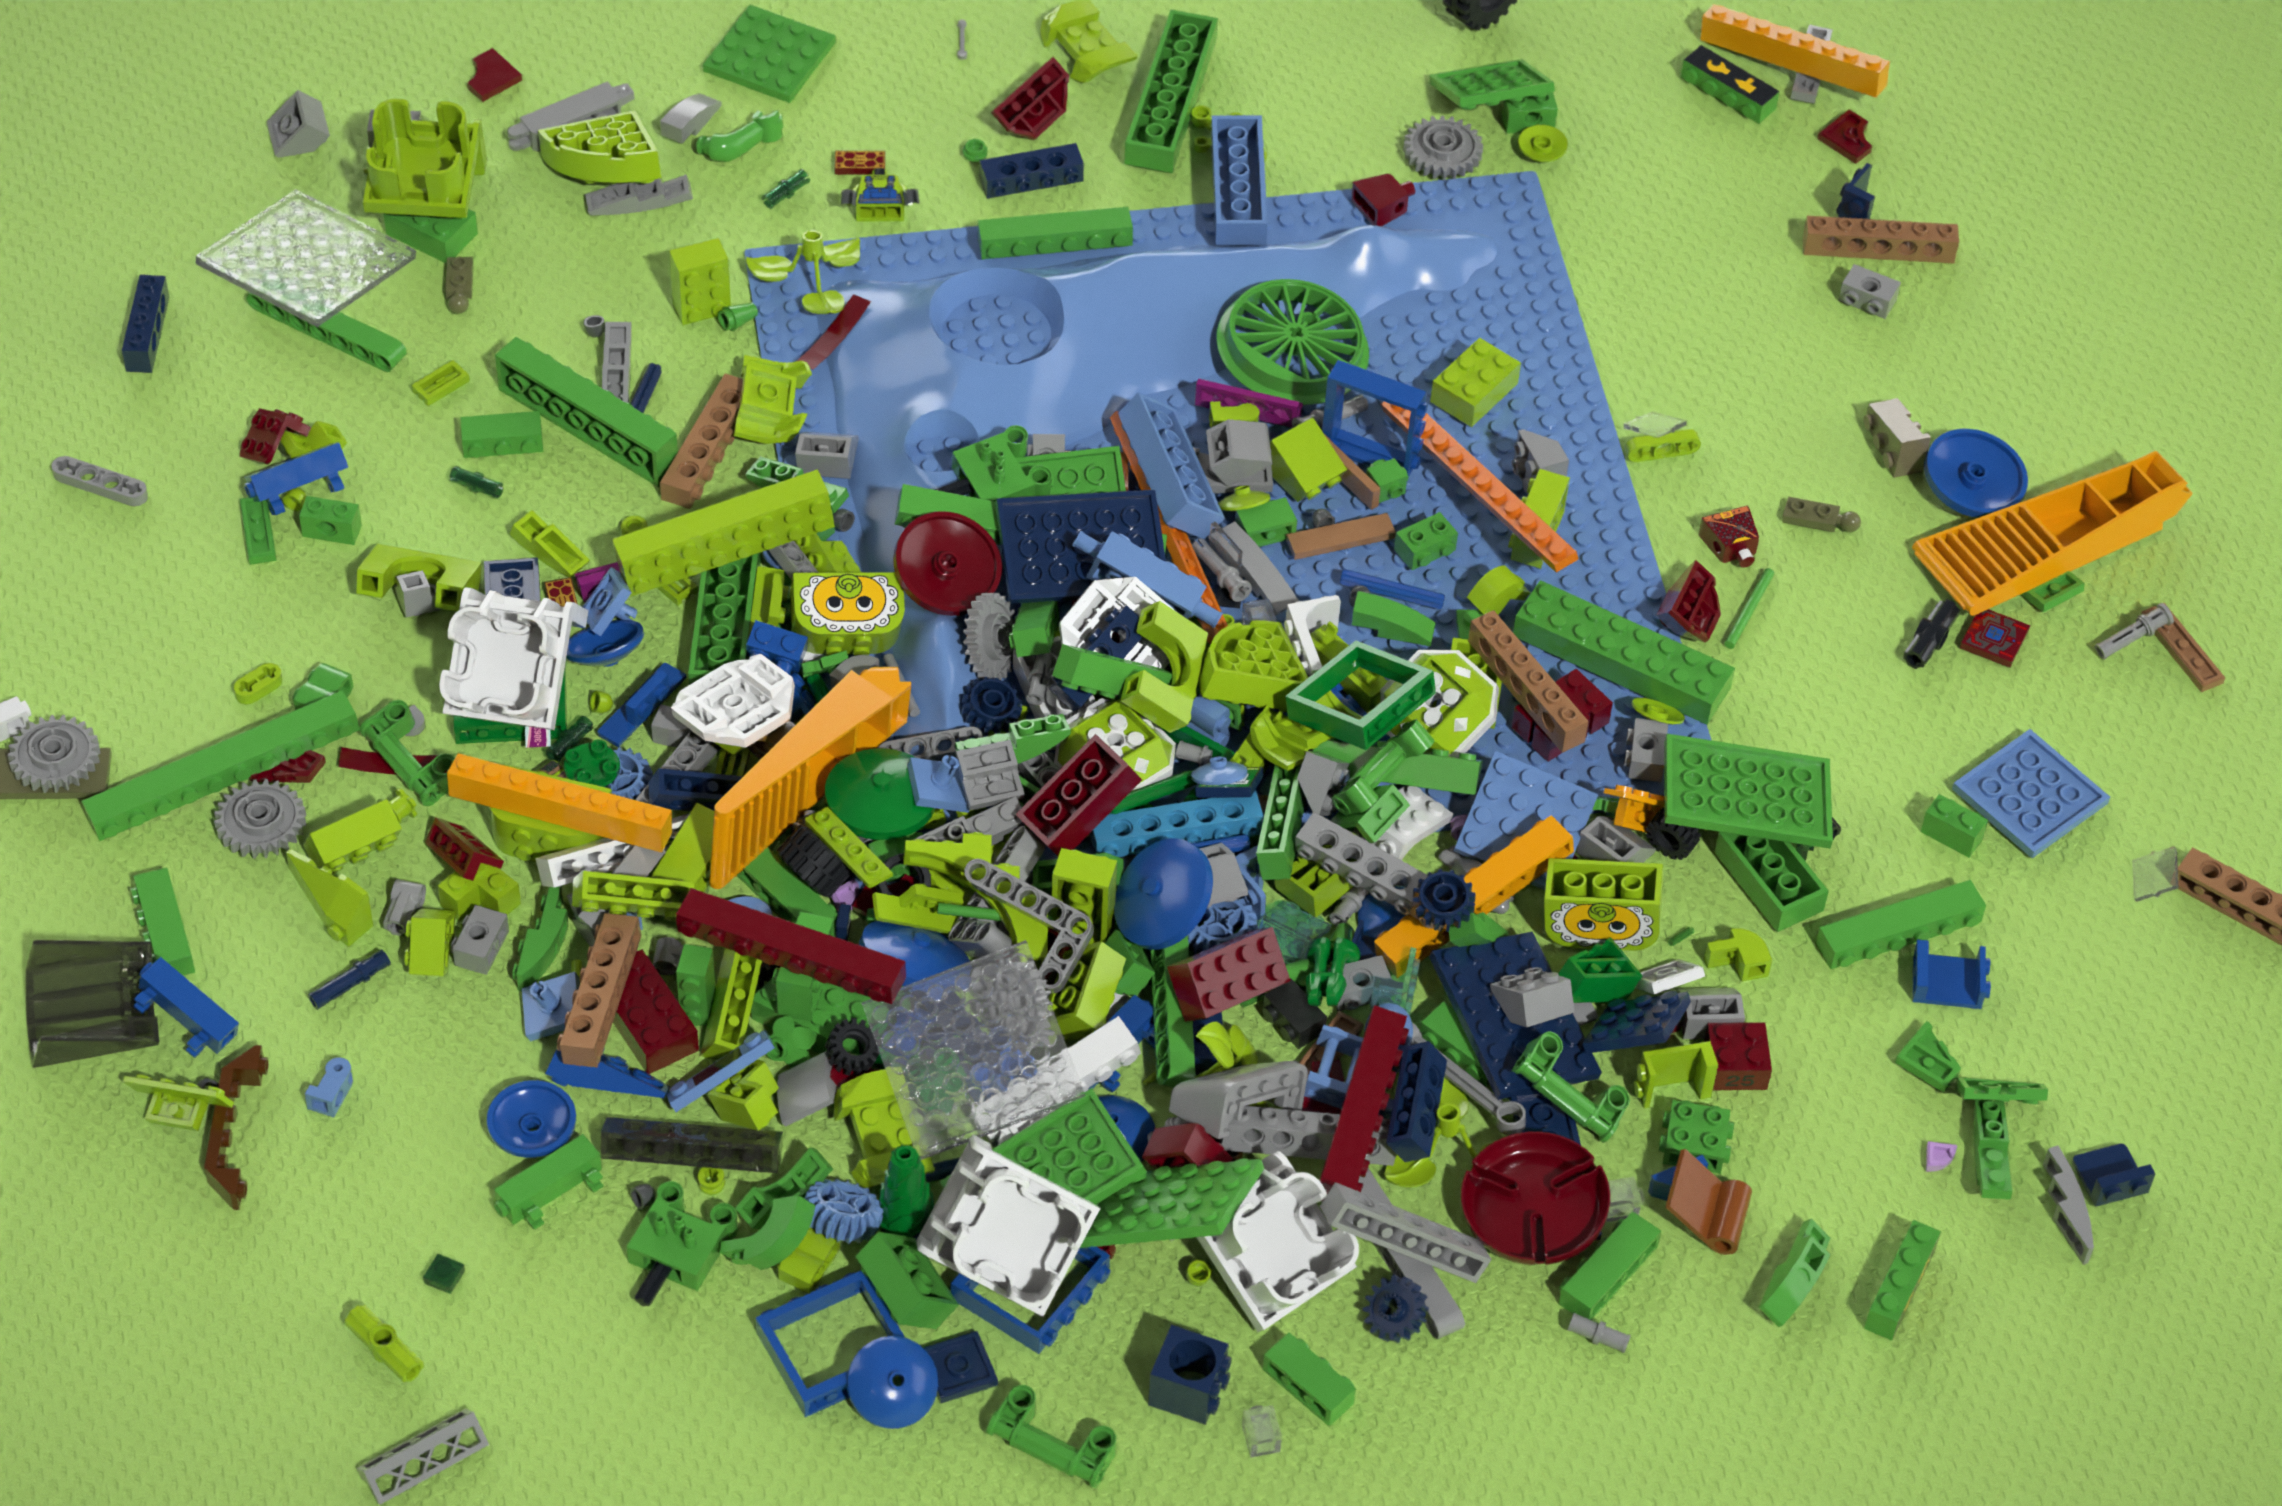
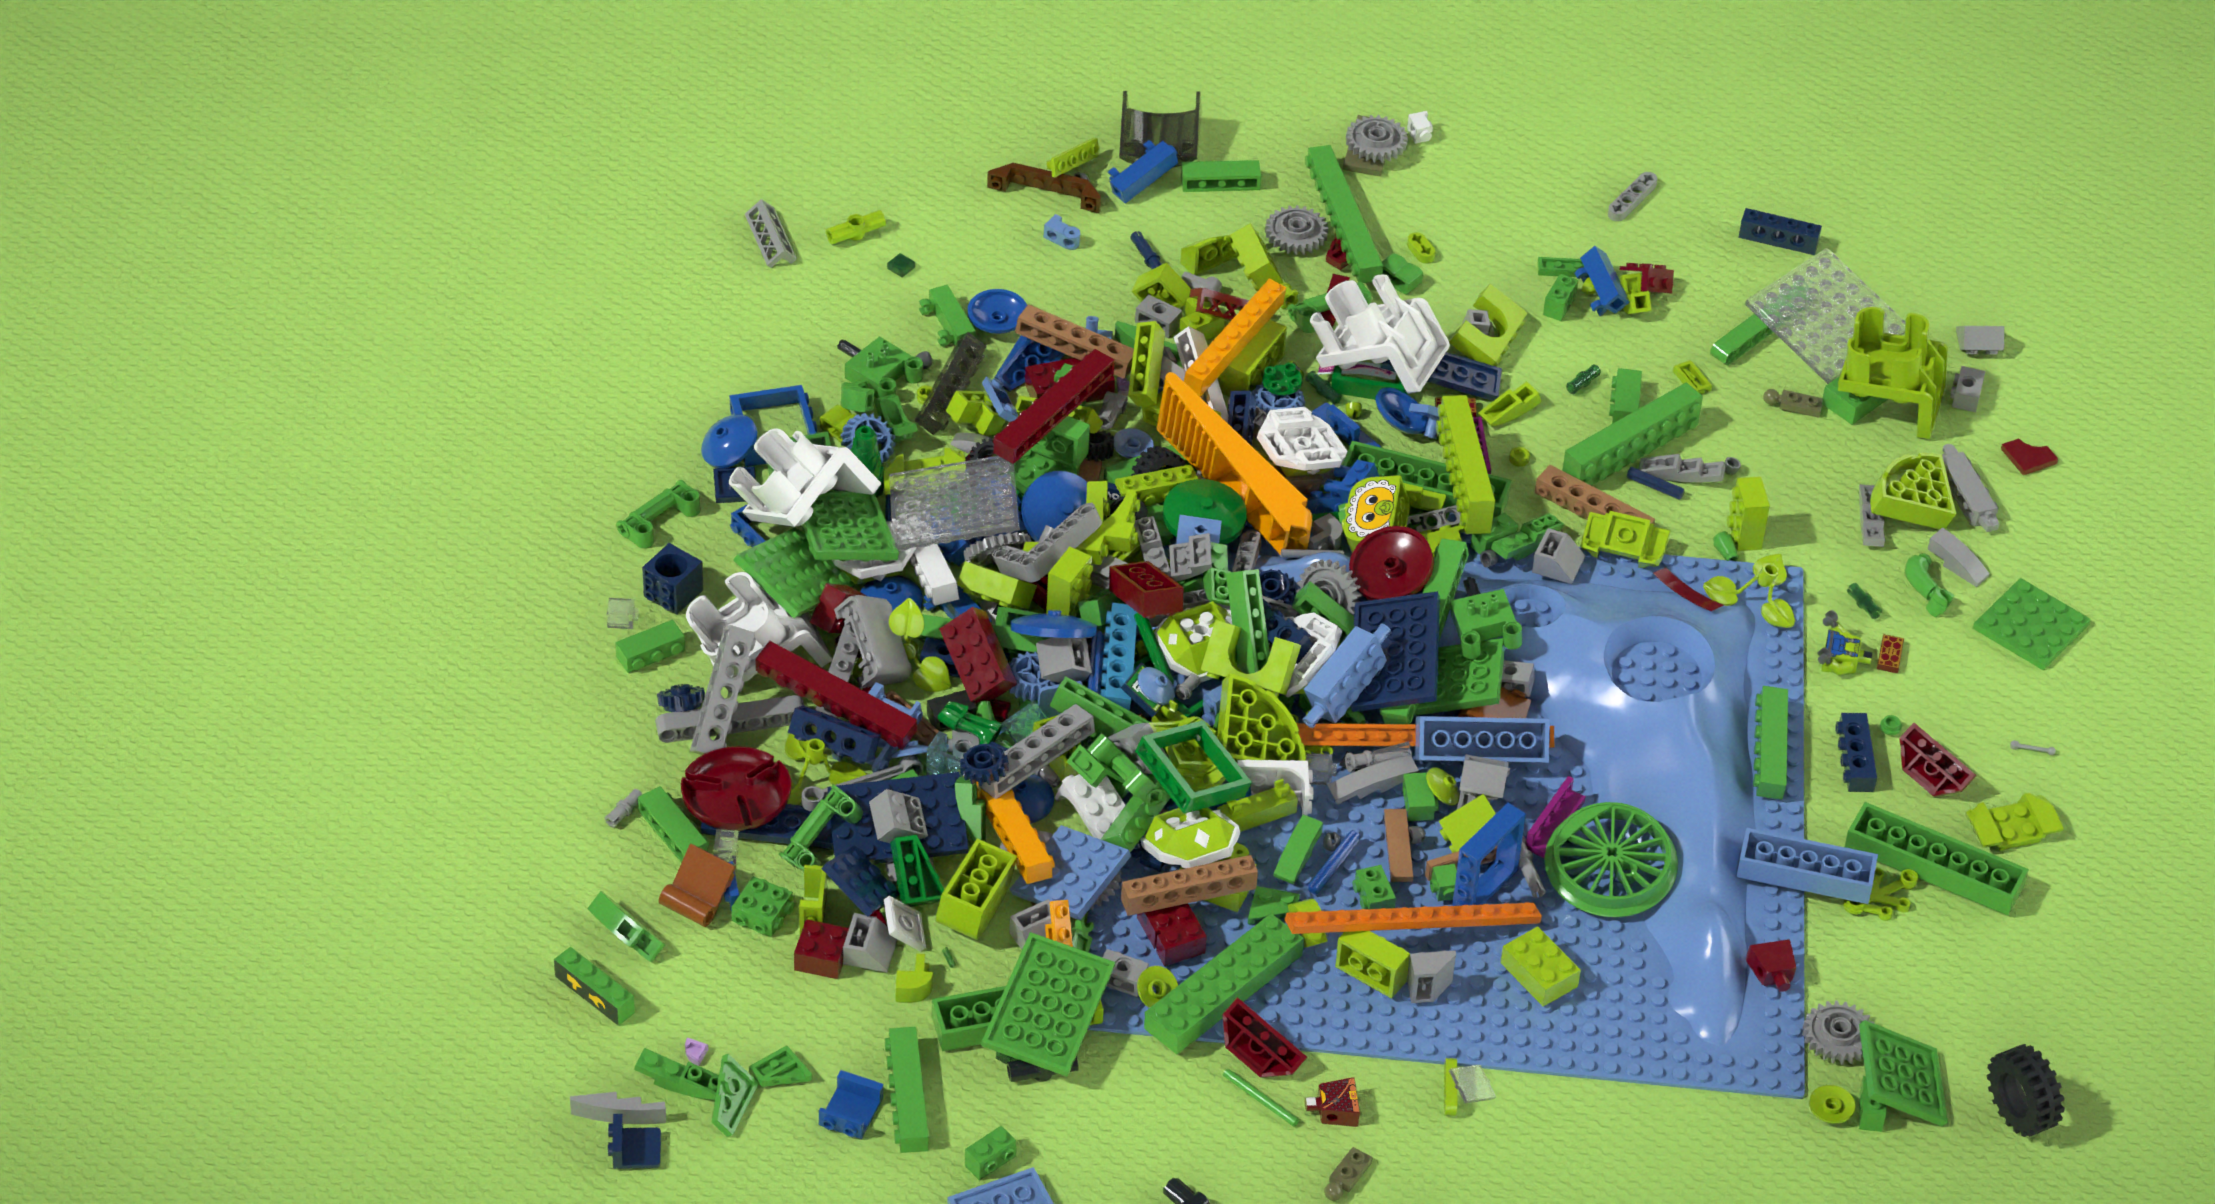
camera: 105 degrees right, 5 degrees down
lime leg [1209,401,1259,428] -> none

